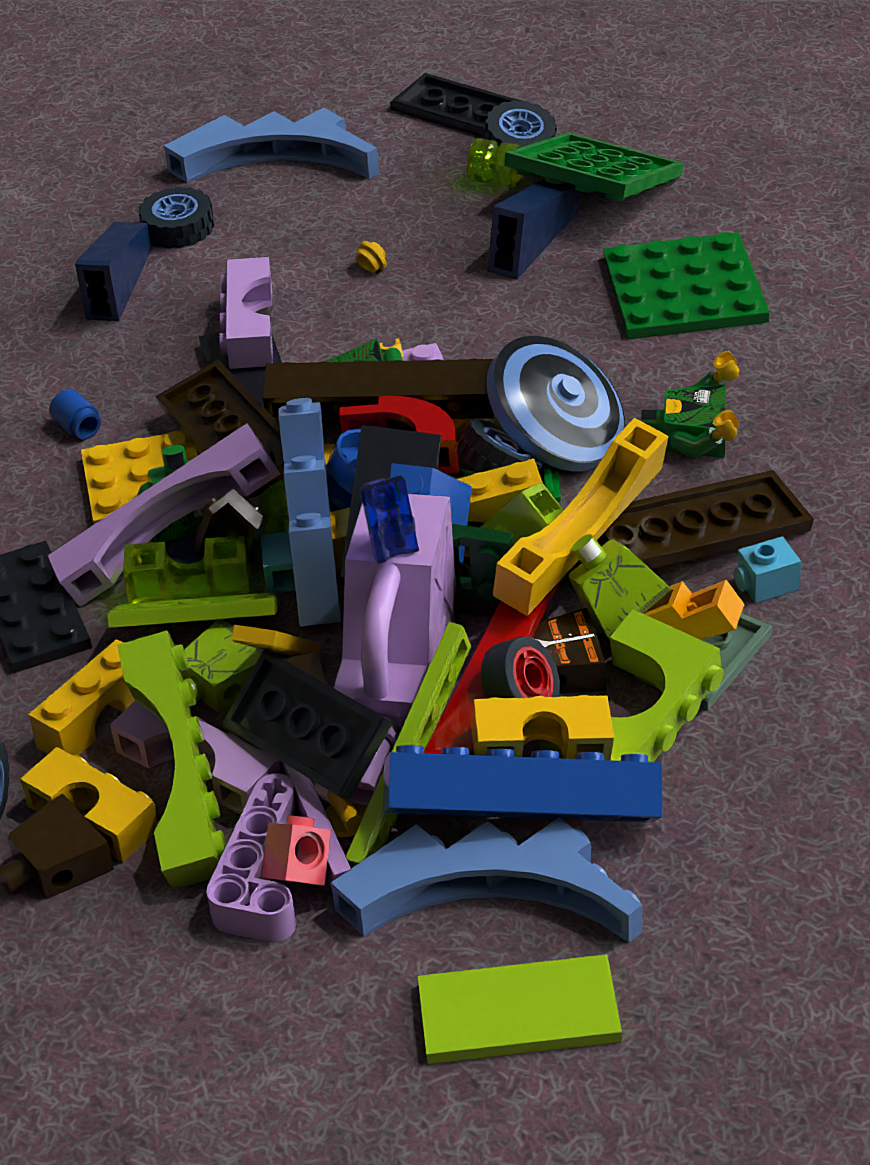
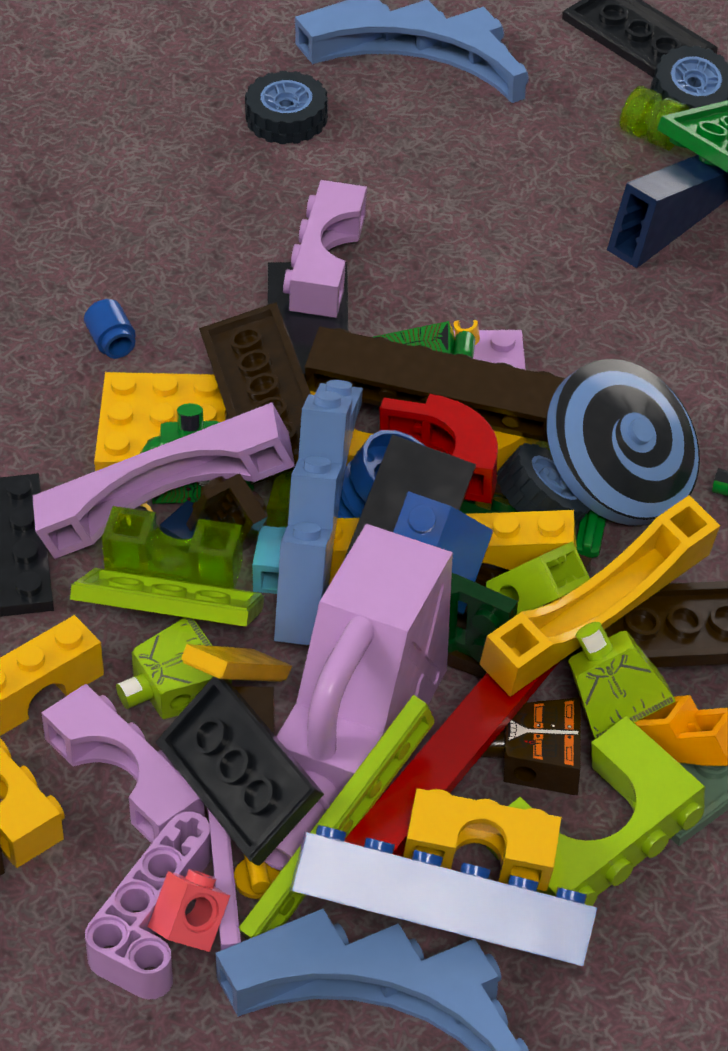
camera: 10 degrees right, 5 degrees up
dark blue slope [75,222,151,321] -> none
lime arch [117,630,227,889] -> none
yellow plate [355,241,387,273] -> none
clear blue hips [359,475,419,564] -> none
wheel [481,636,560,699] -> none

